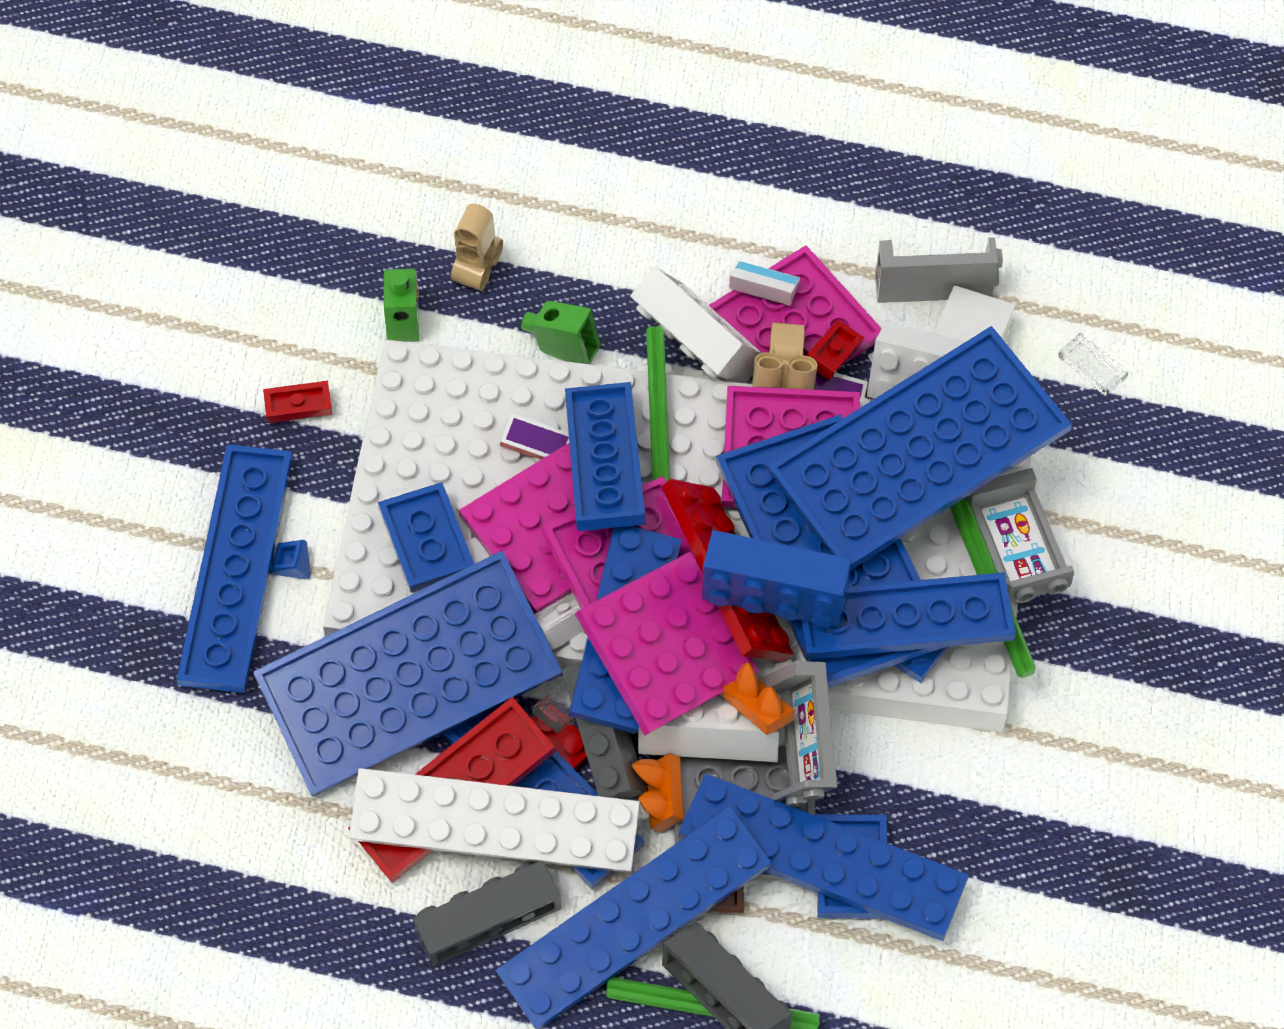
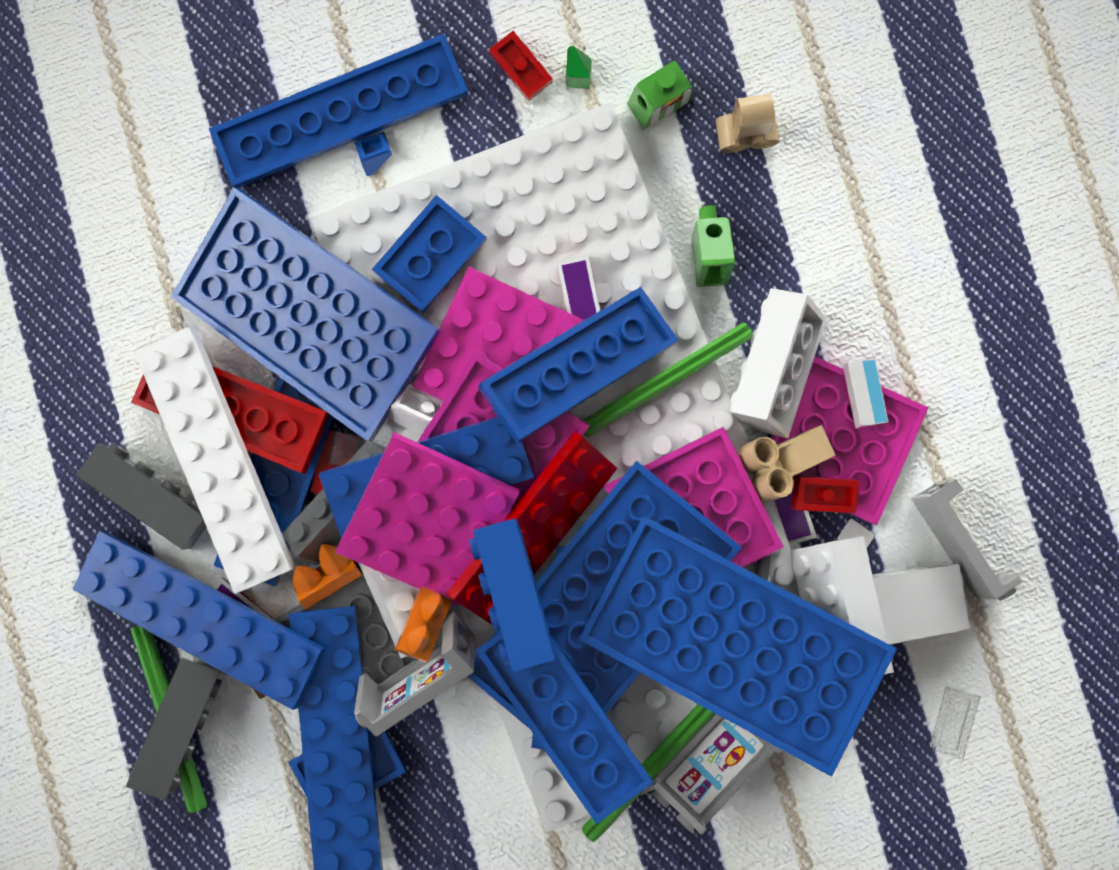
camera: 60 degrees right, 25 degrees up
none -> green slope [566,46,592,89]

